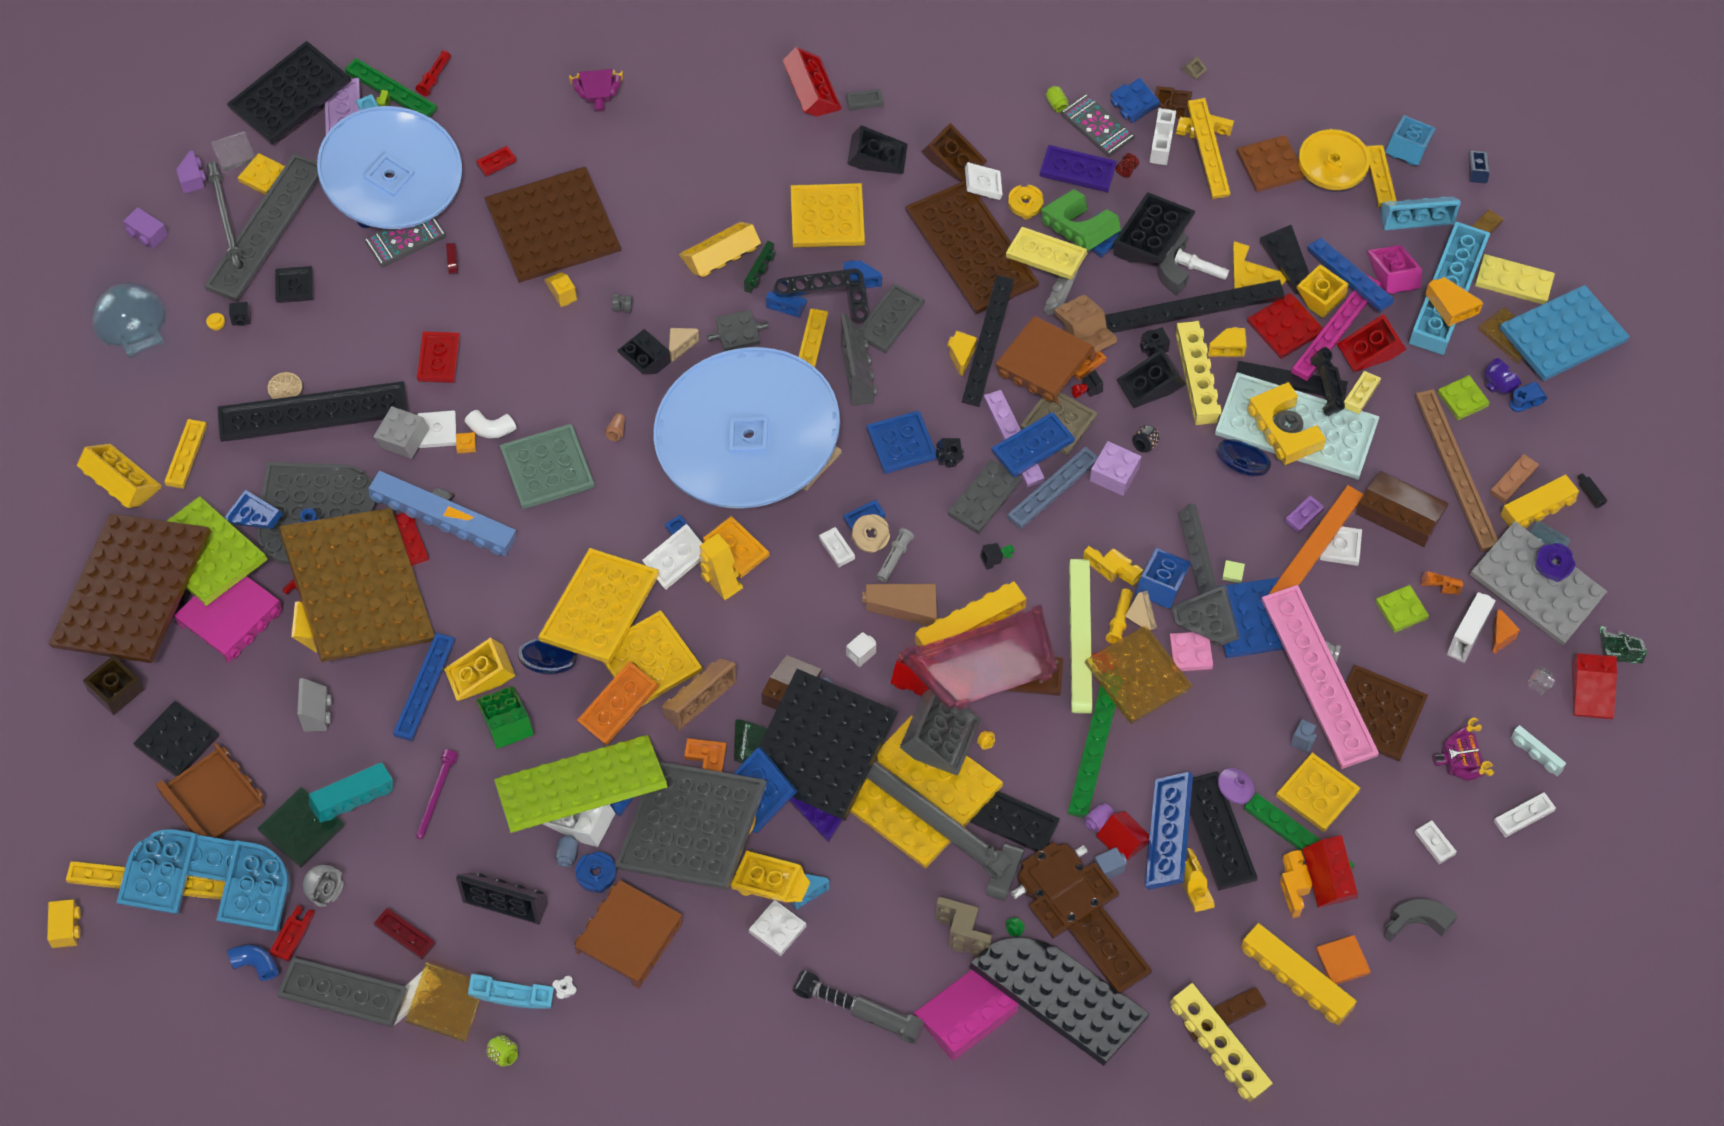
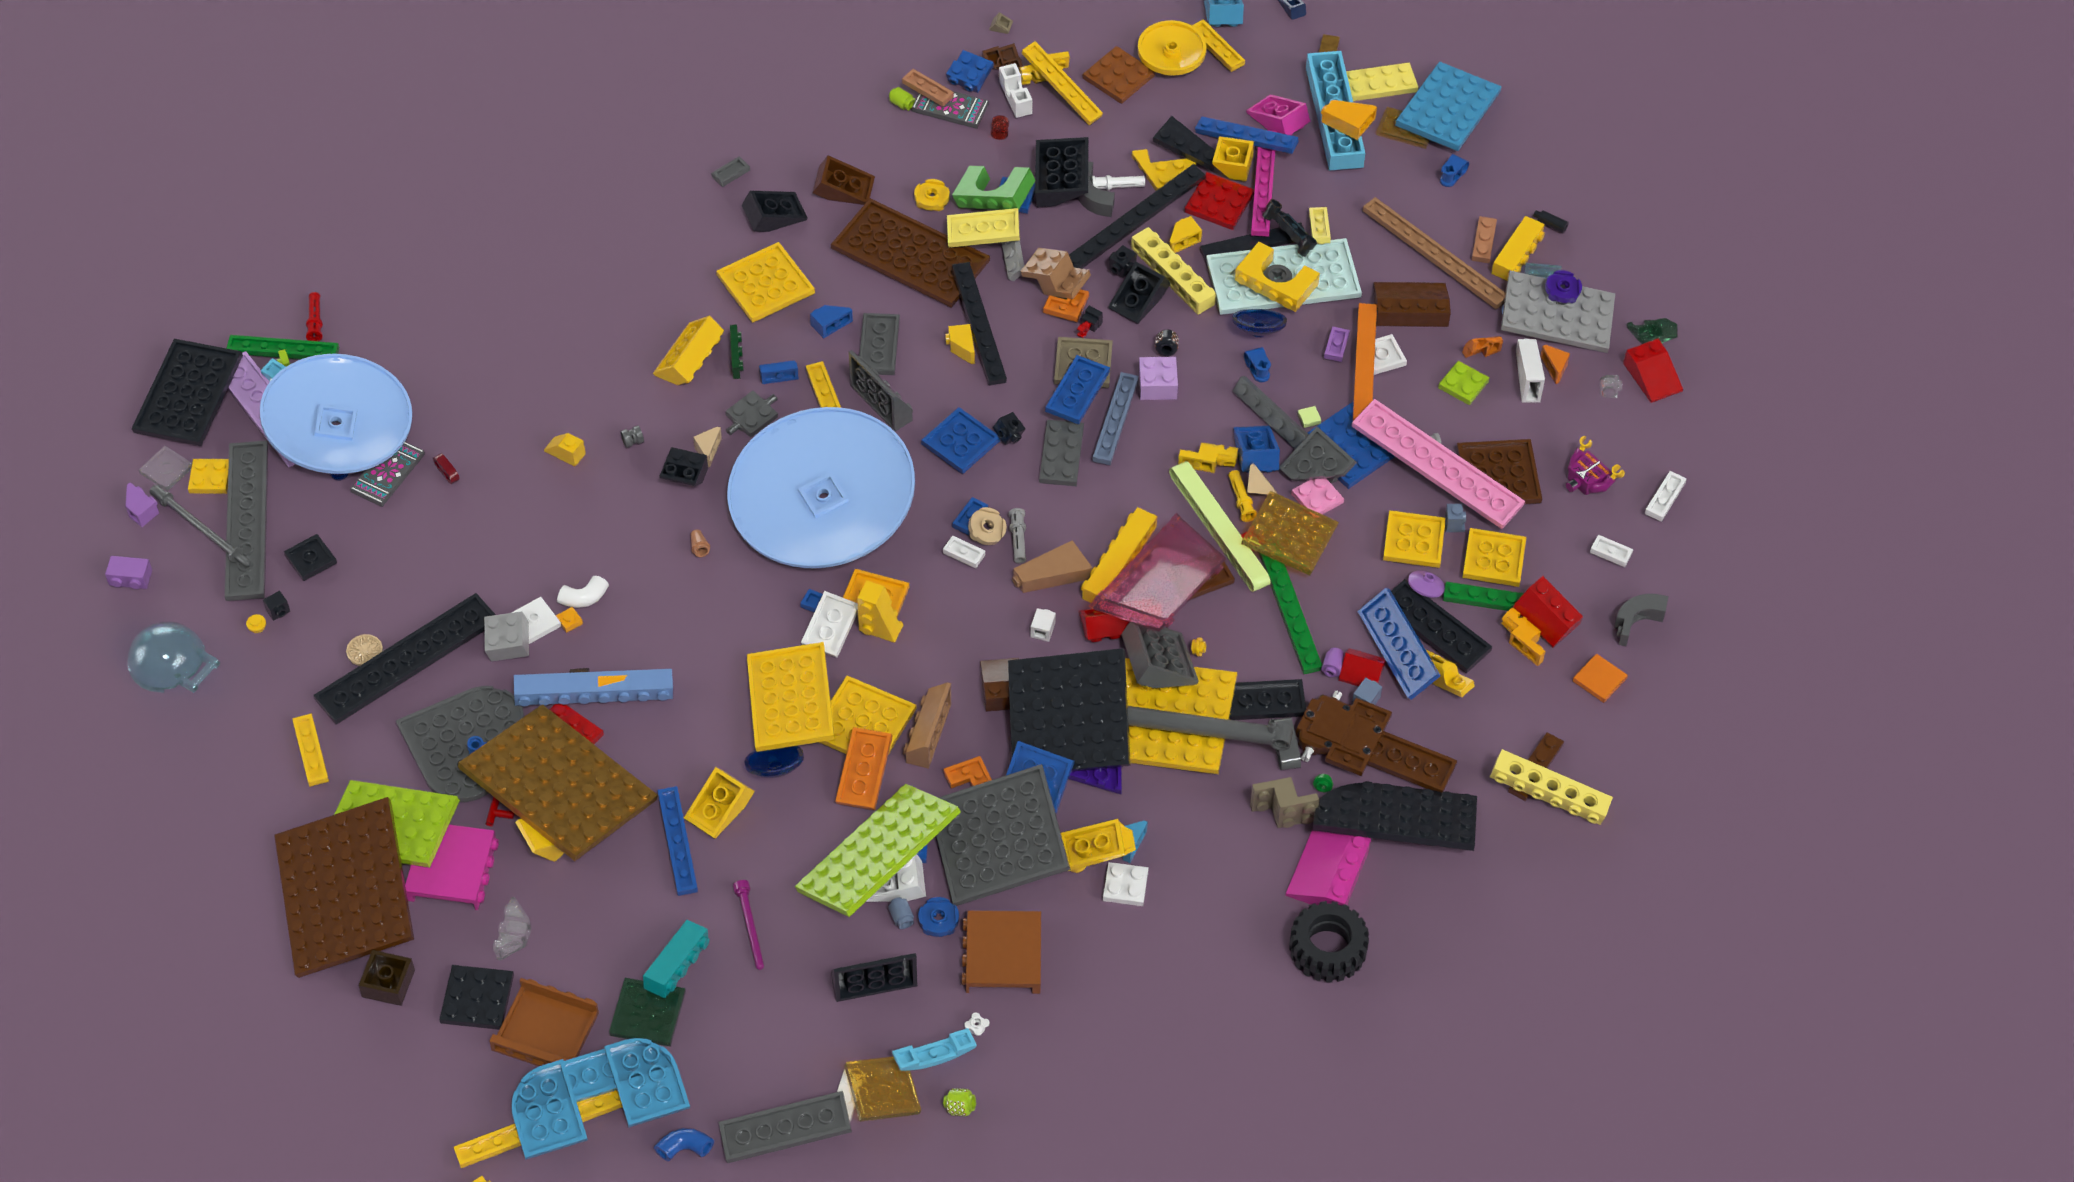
camera: 30 degrees left, 5 degrees down
yellow slope [76,444,162,508] -> none
blue wing [224,490,283,529] -> none
red hinge [270,905,315,962] -> none
light grey slope [297,678,332,732] -> none
light grey cylinder [302,865,344,907] -> none
dark red plate [374,908,435,960] -> none
red plate [417,331,460,383] -> none
red plate [476,146,516,177] -> none
green slope [476,686,534,749] -> none
reddish brown plate [484,166,621,283] -> none
sand green plate [500,424,595,510] -> none
magenta torso [569,69,623,112] -> none
clear green slope [734,719,767,764] -> none
black beam [773,269,869,324] -> none
red slope [783,47,842,117] -> none
piece [792,970,924,1043] -> none
white plate [965,162,1003,200] -> none
black piece [980,543,1015,570] -> none
lavender plate [984,390,1045,488] -> none
dark orange panel [996,316,1096,404] -> none
dark purple plate [1039,145,1117,192] -> none
yellow brick [1241,923,1357,1026] -> none
red slope [1337,314,1407,372] -> none
medium azure slope [1380,197,1461,230] -> none
lime plate [1437,375,1490,421] -> none
dark purple cylinder [1484,358,1521,394] -> none
light aqua plate [1511,725,1566,776] -> none
none -> clear slope [493,897,532,960]
none -> nougat plate [902,69,954,107]
none -> blue piece [1244,347,1271,382]
none -> black tyre [1289,901,1369,983]
none -> yellow plate [1383,510,1446,568]

